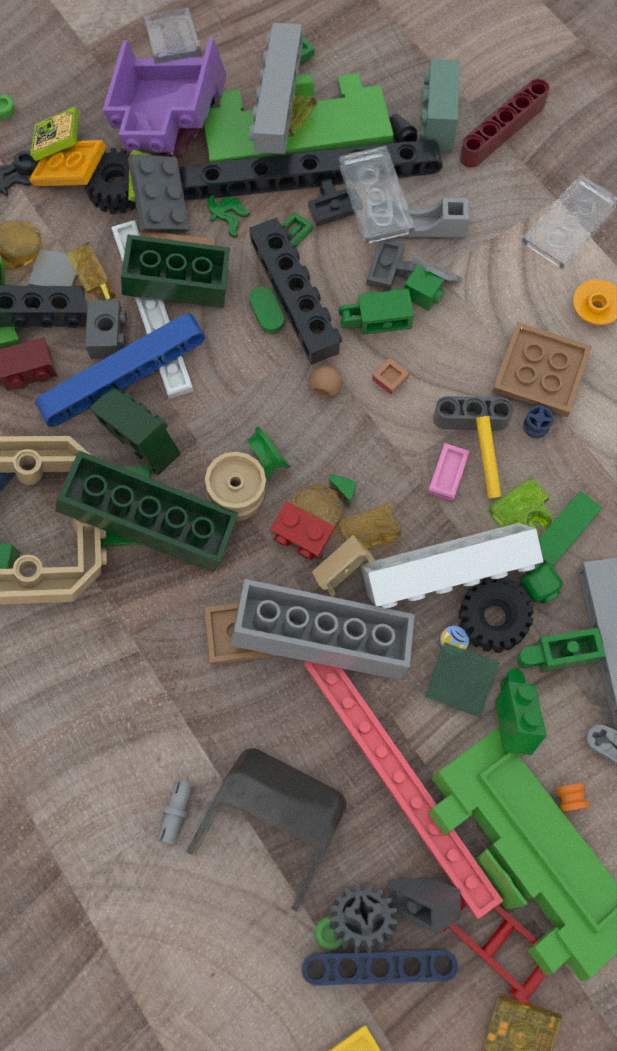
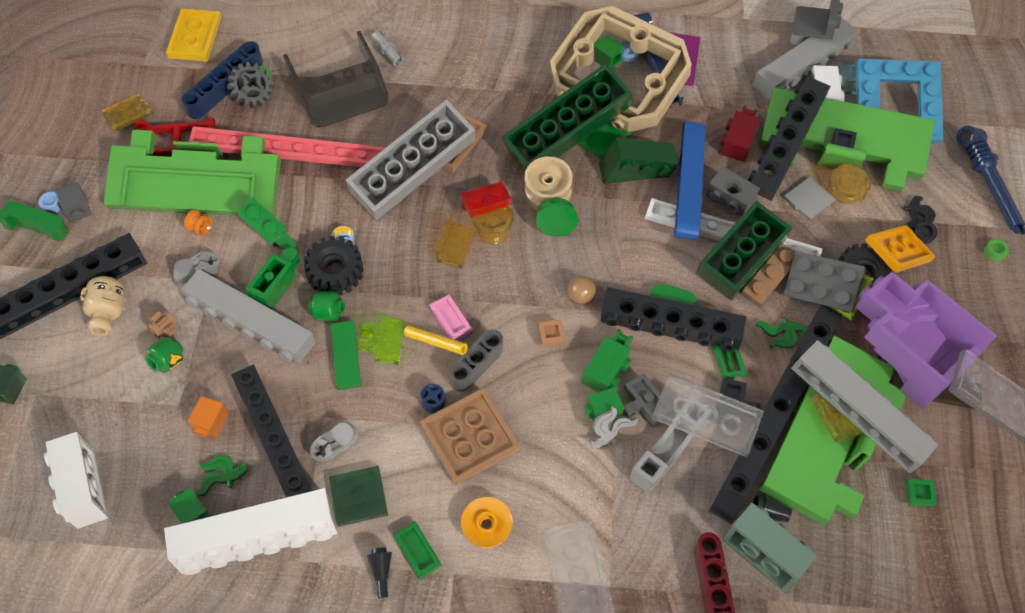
camera: 125 degrees right, 10 degrees down
tile [30,107,80,161] -> none
clear yellow bracket [66,242,116,300] -> none
tan hinge [312,535,375,597] -> none
green slope [329,474,356,508] -> none
white brick [360,523,543,609] -> none
dark grey slope [388,878,461,934] -> none
clear green tile [425,642,500,717] -> none

